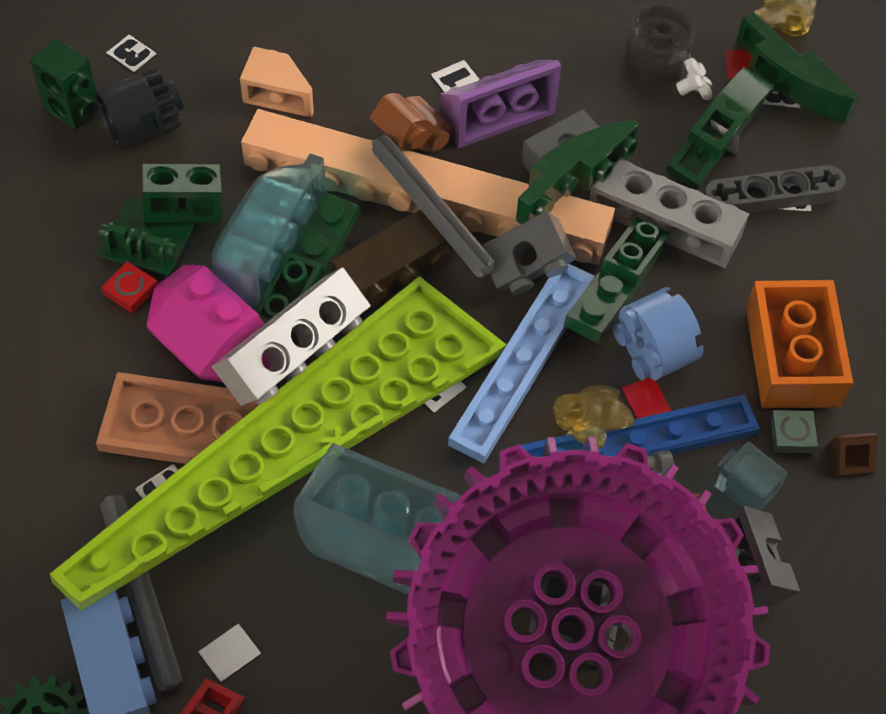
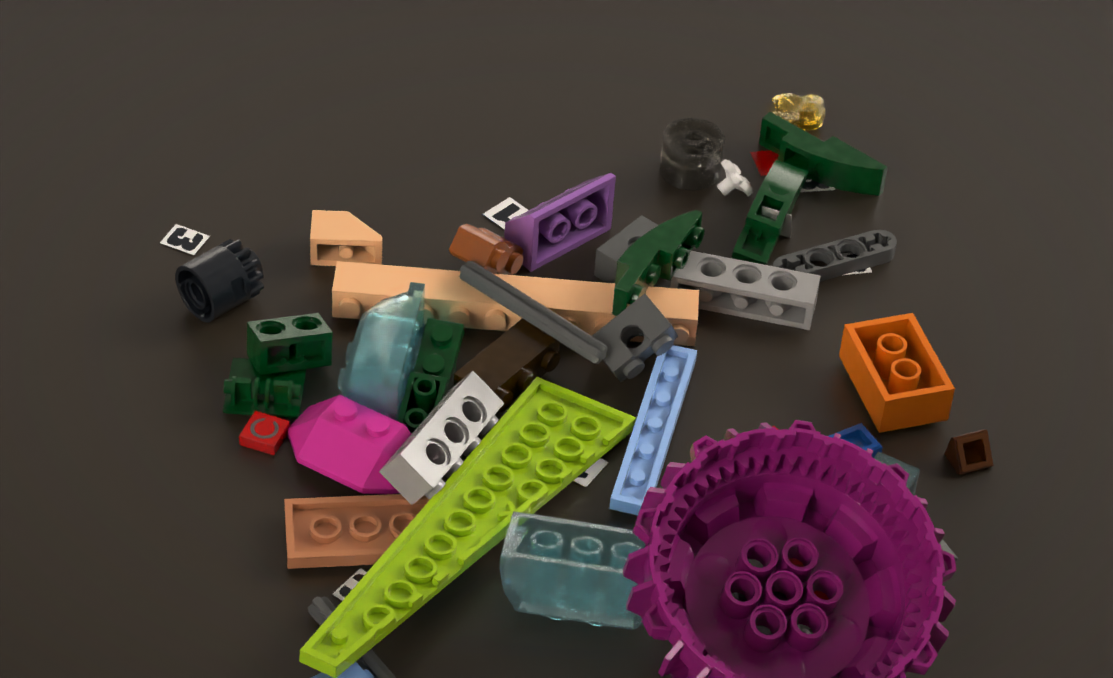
camera: 15 degrees left, 15 degrees down
dark green brick [30,38,99,130] -> none
dark green slope [563,216,670,343] -> none
medium blue brick [613,287,704,381] -> none
sand green tile [770,410,818,454] -> none

